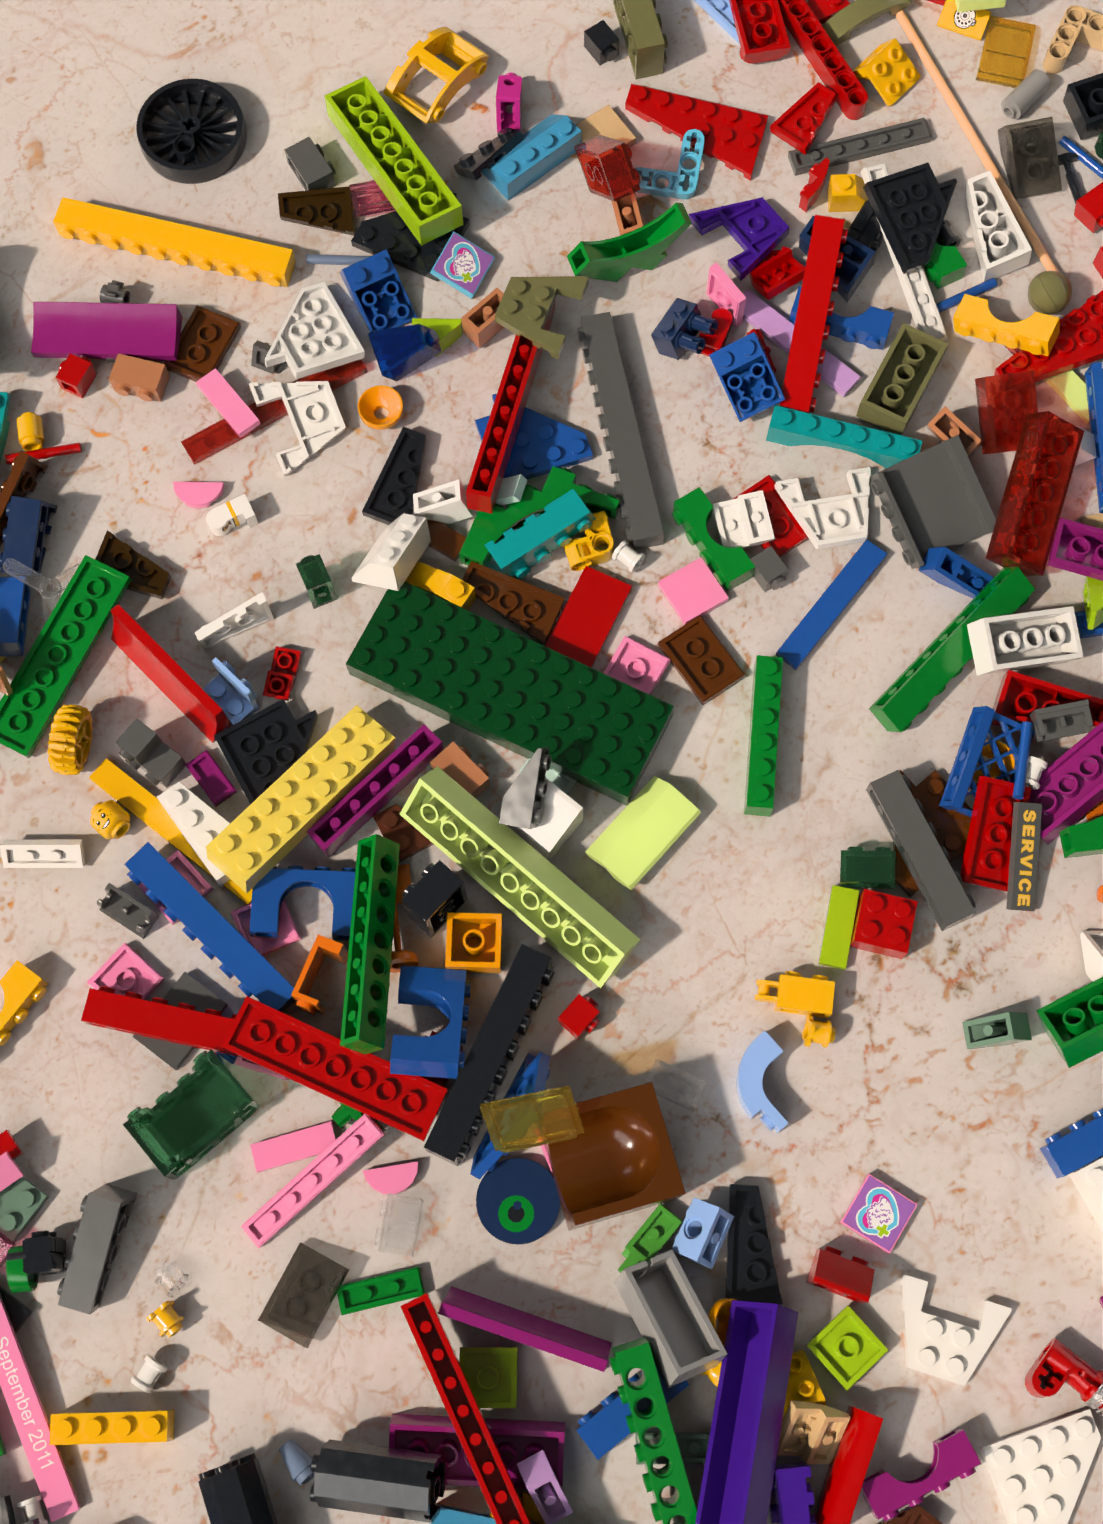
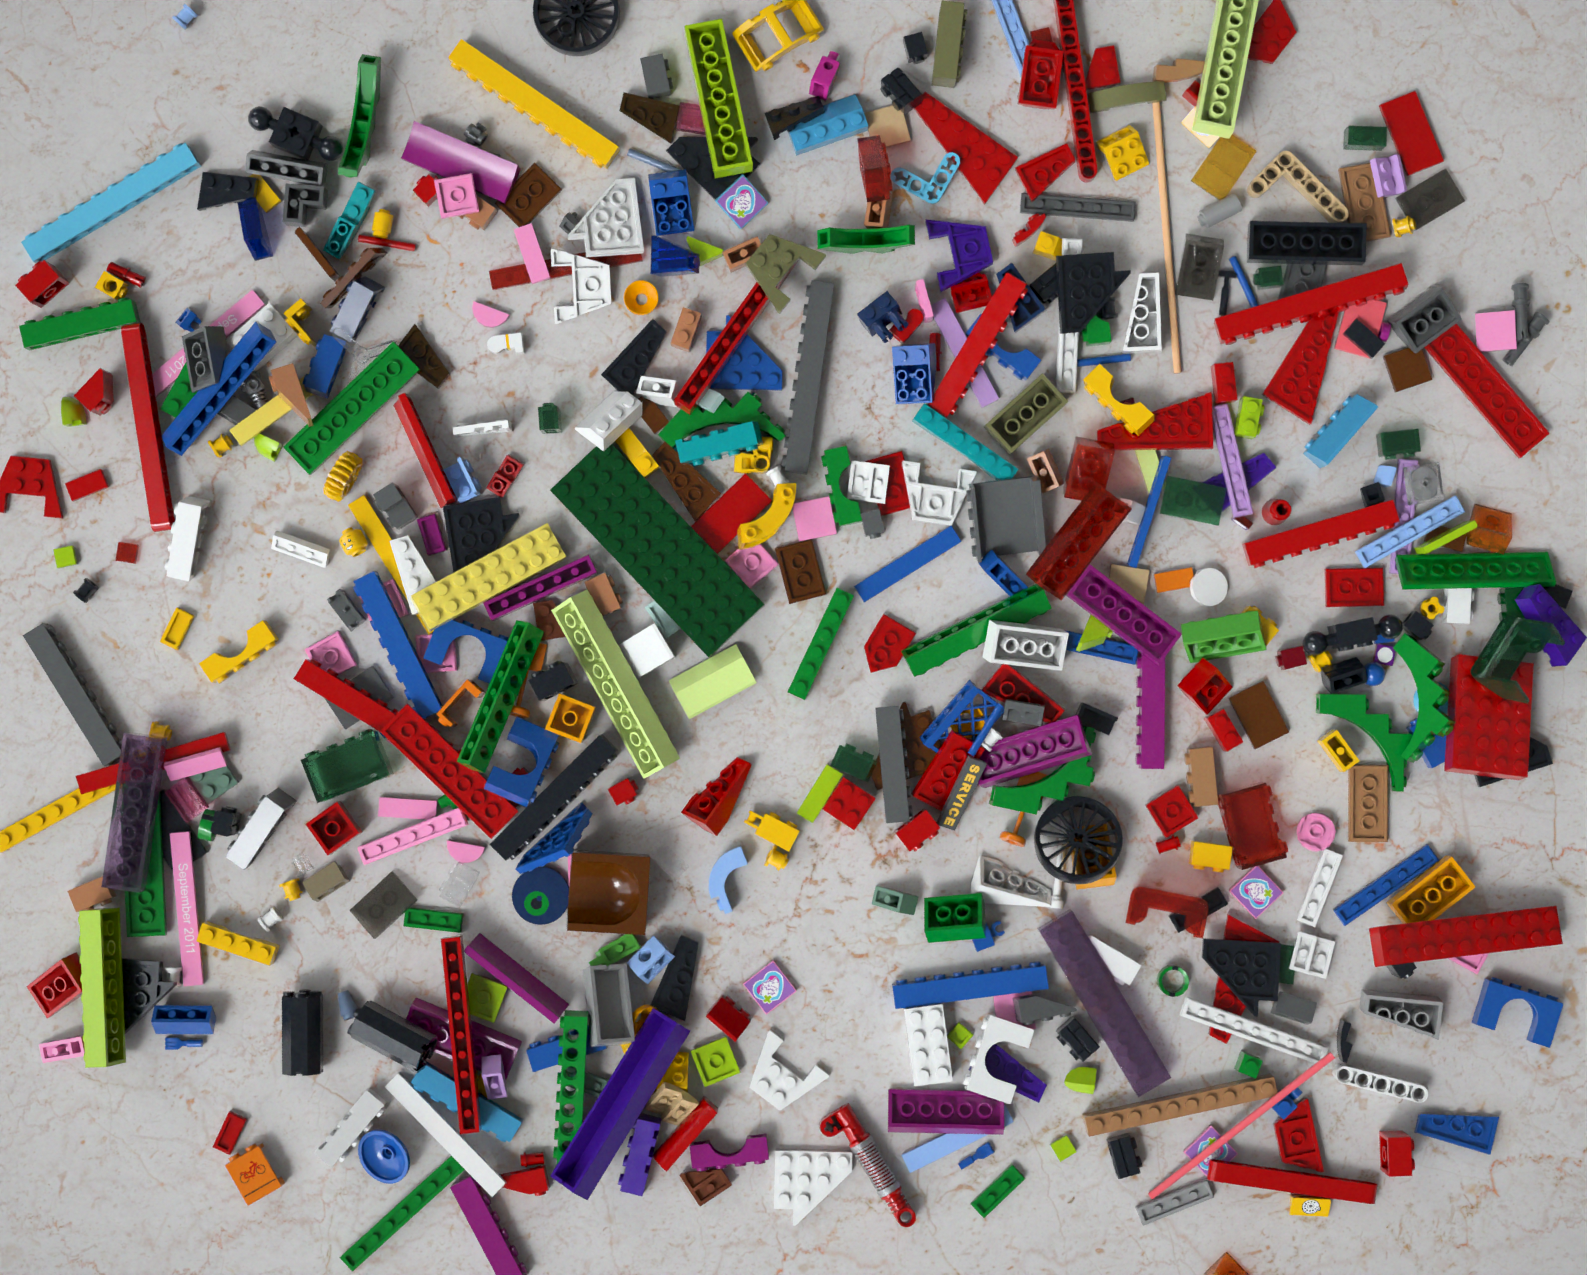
camera: 15 degrees right, 15 degrees up
clear yellow piece [480,1085,584,1153] -> none
slope [499,747,552,829] -> none
olive piece [1028,270,1072,315] -> none
none -> dark tan hinge [302,861,350,902]
none -> red brick [306,801,363,856]
none -> bright pink tile [434,173,480,219]
none -> nougat brick [670,307,702,352]
none -> red wedge [681,757,752,836]
none -> yellow window [737,483,796,550]
none -> red tile [864,614,916,673]
none -> black brick [880,67,922,115]
none -> red brick [894,808,940,852]

